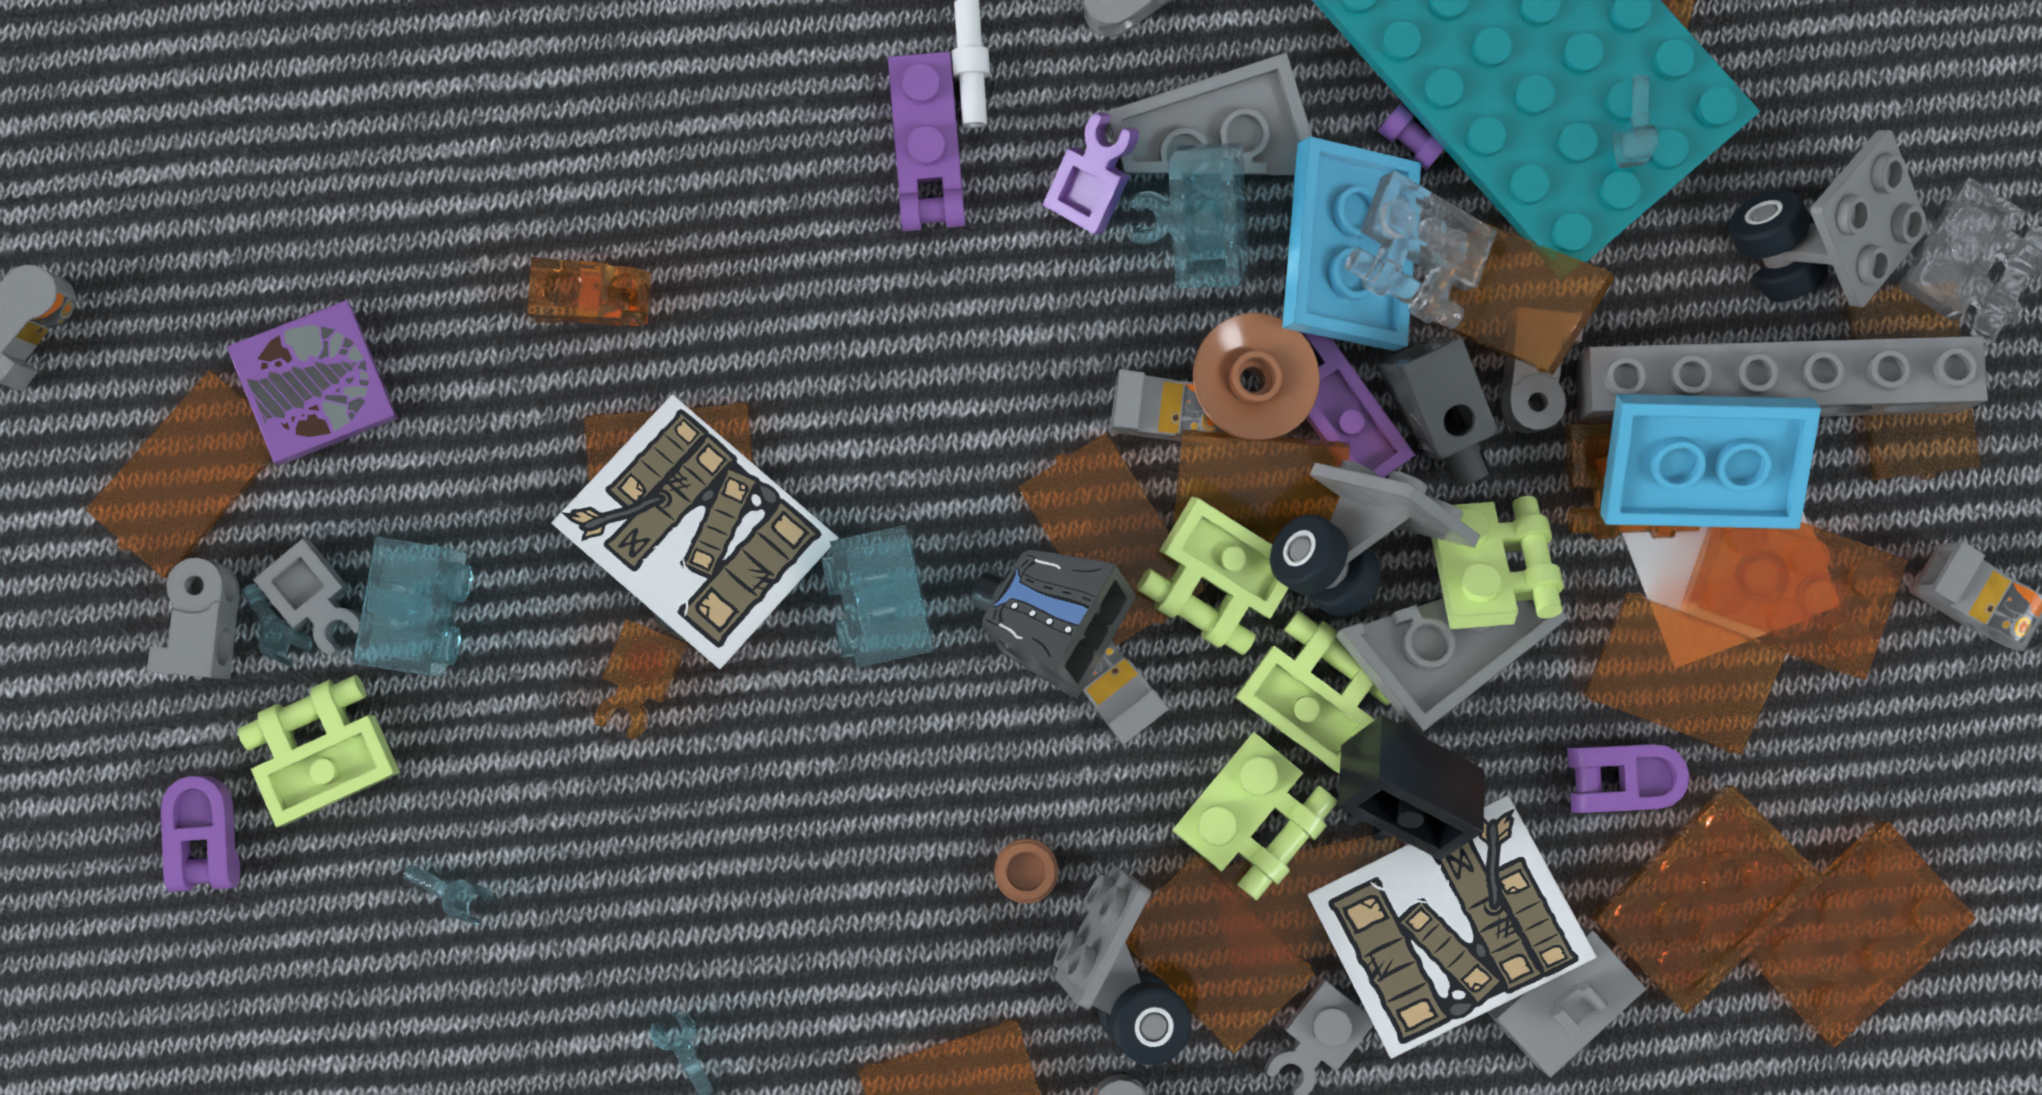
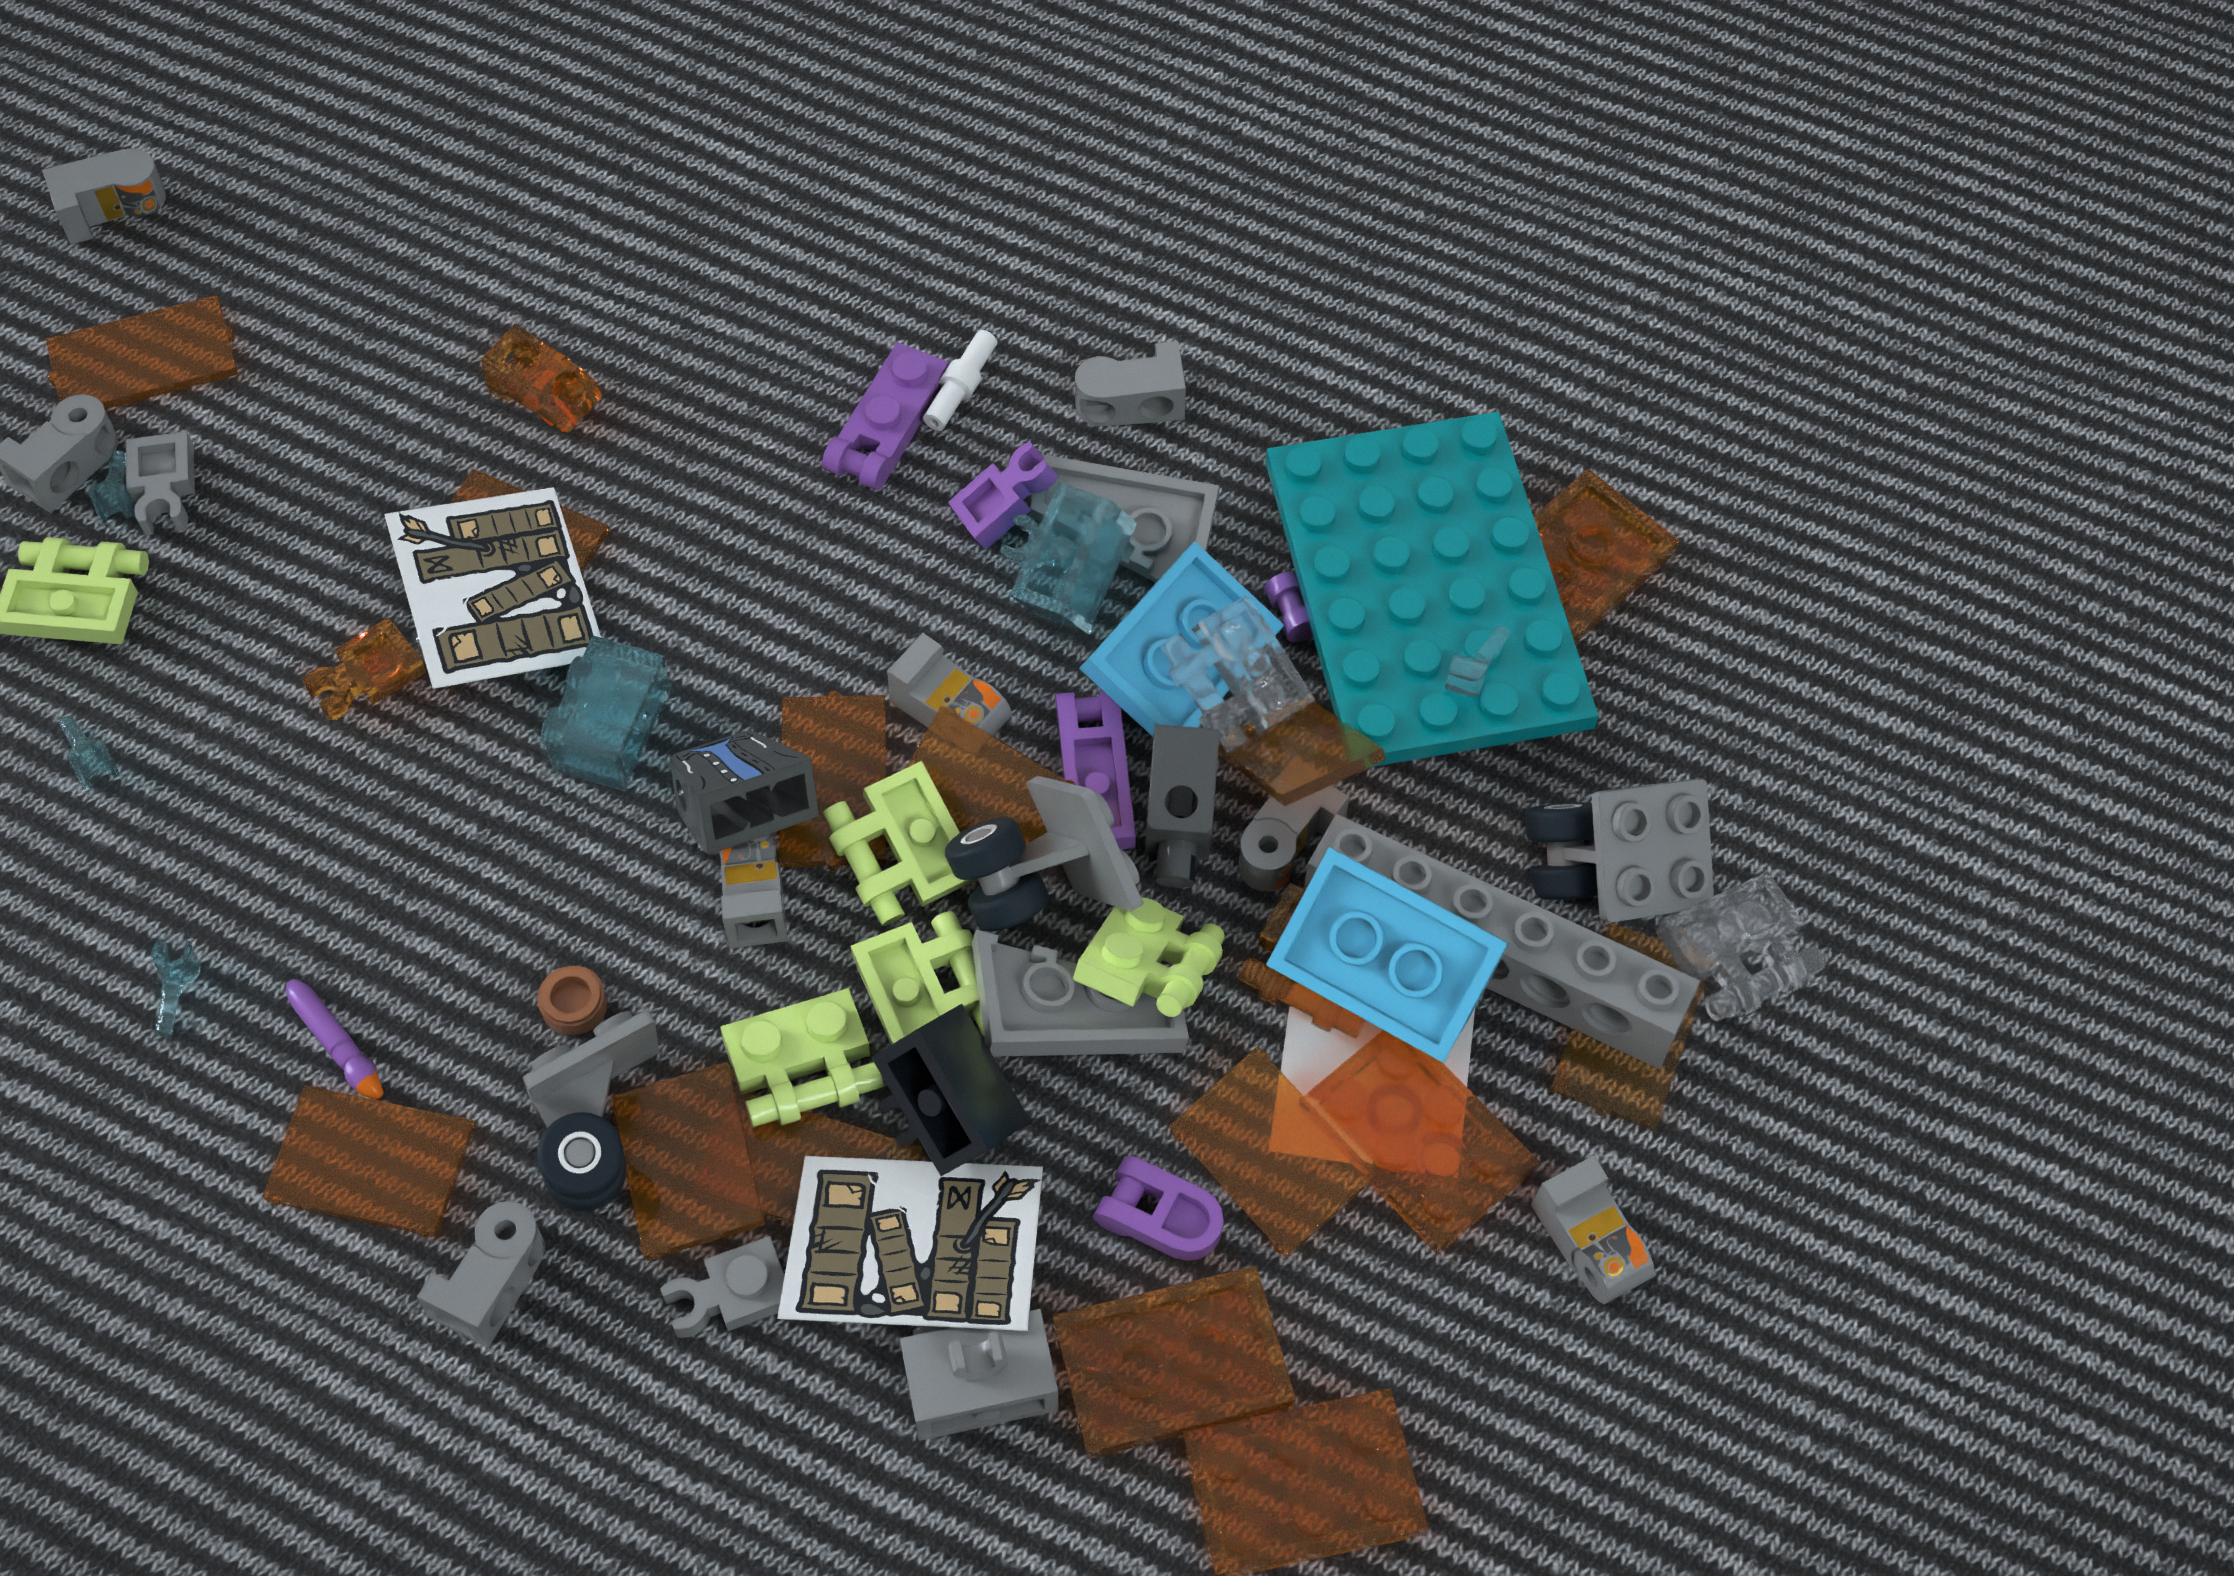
camera: 20 degrees right, 25 degrees down
tile [227,300,398,466] -> none
clear light blue brick [353,536,472,676] -> none
nougat dish [1193,313,1320,441] -> none
none -> medium lavender piece [285,979,384,1099]

